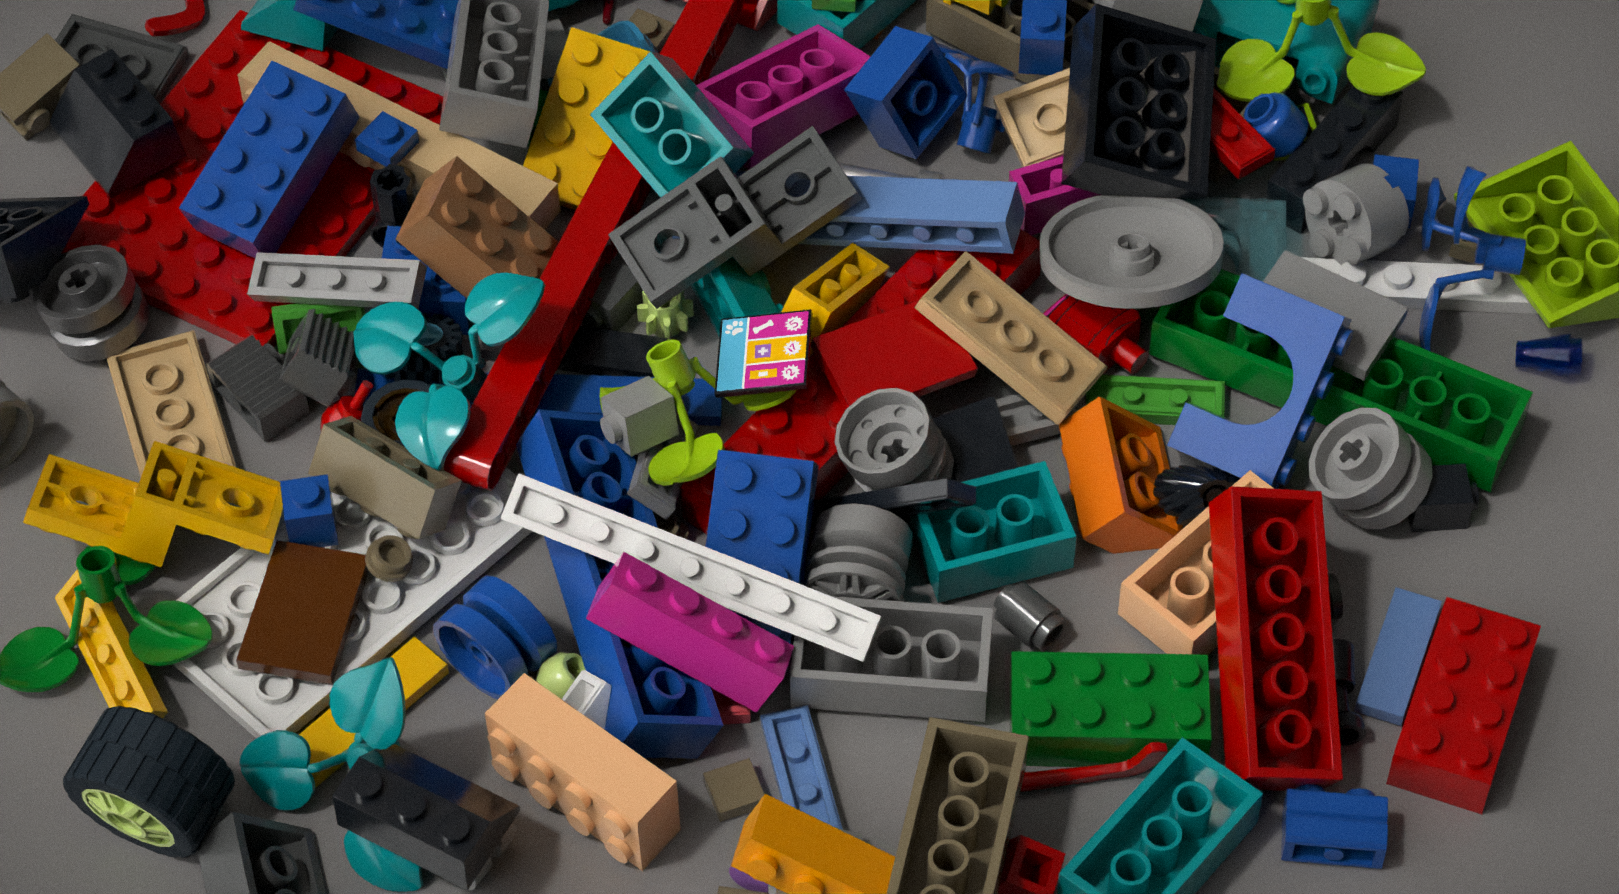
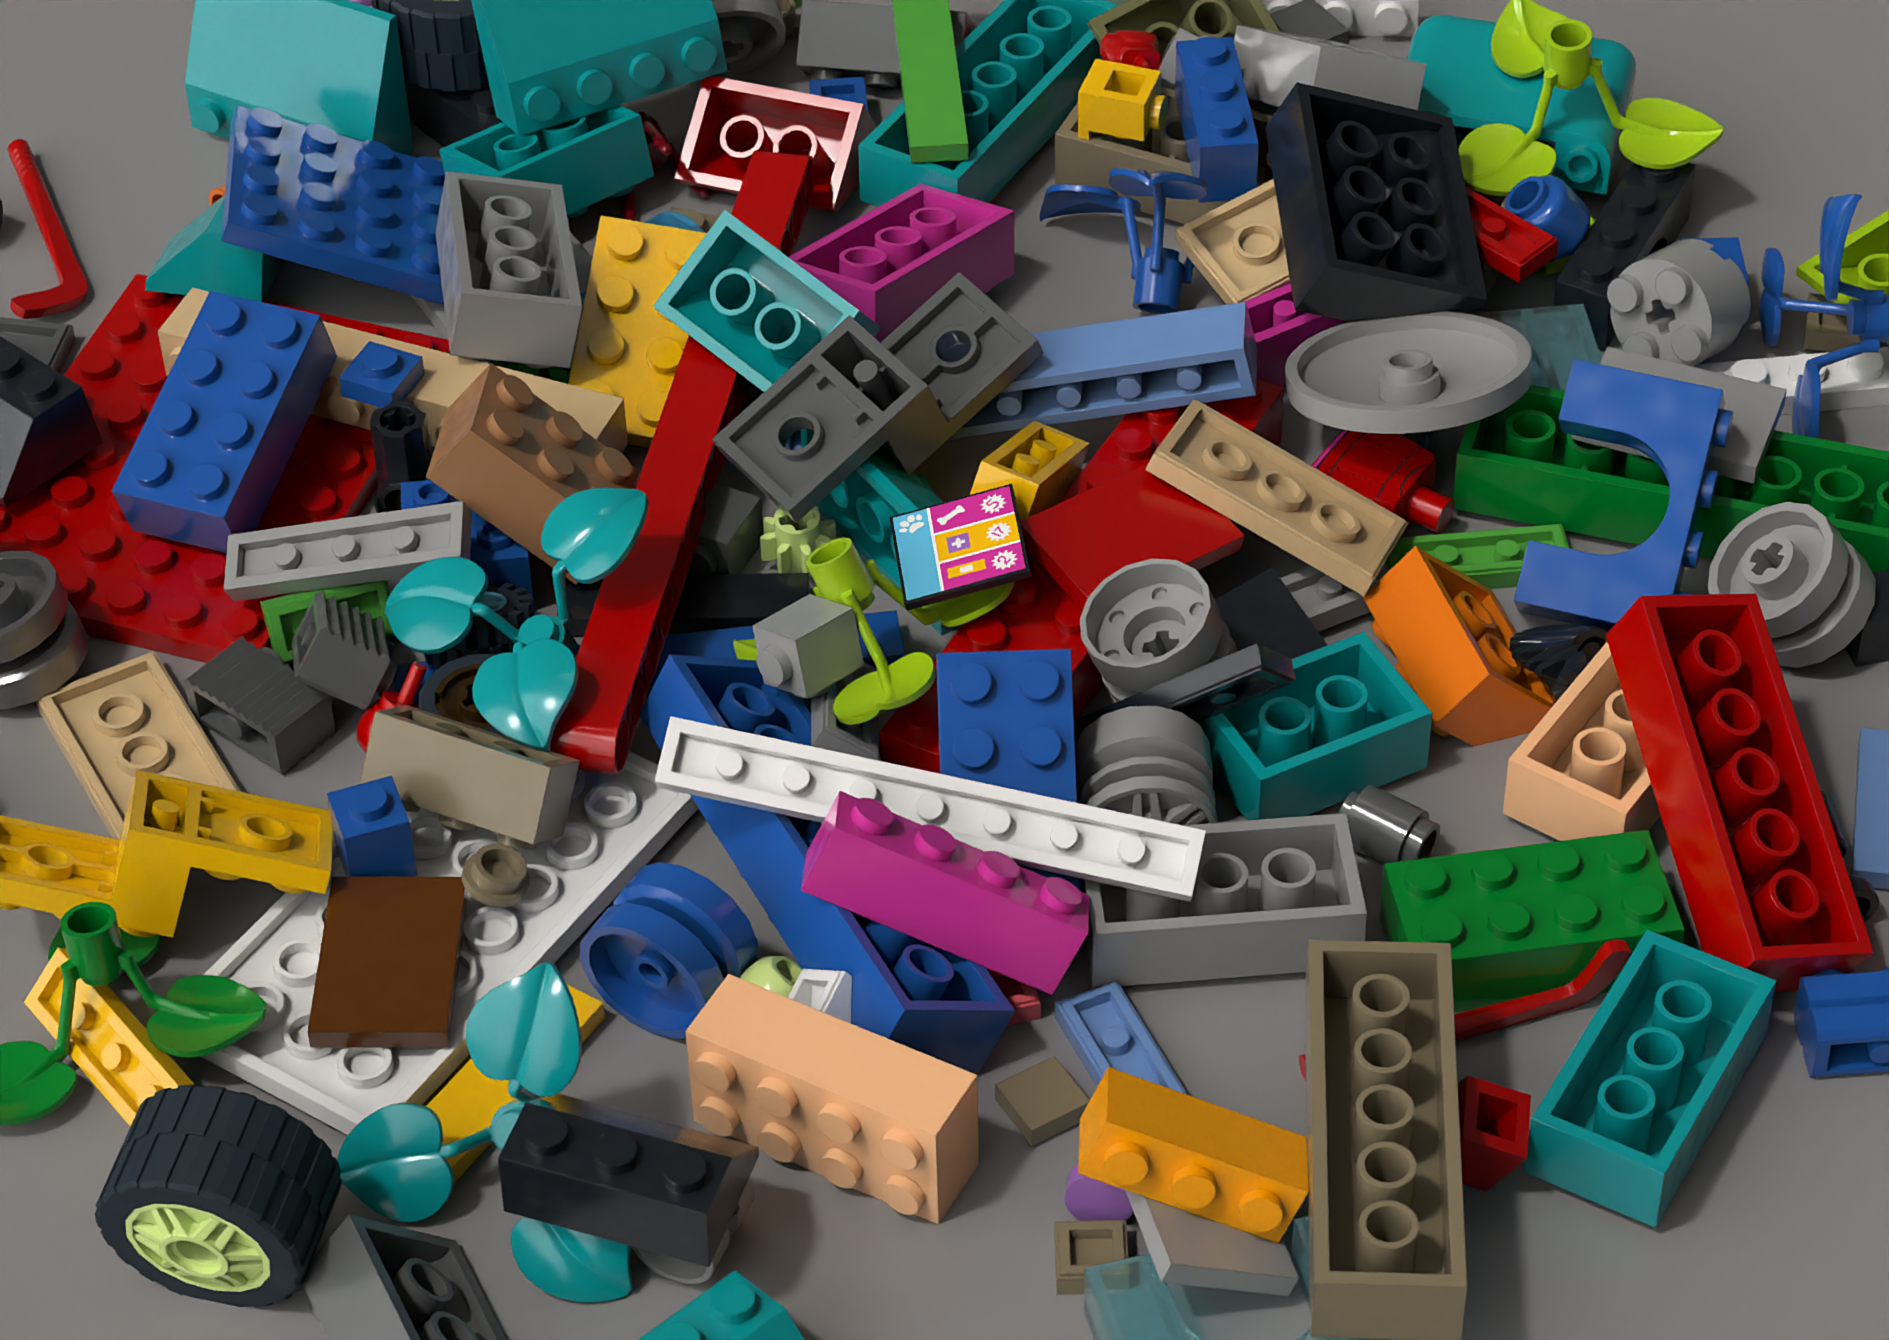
camera: 10 degrees left, 10 degrees down
blue brick [844,26,967,159] -> none

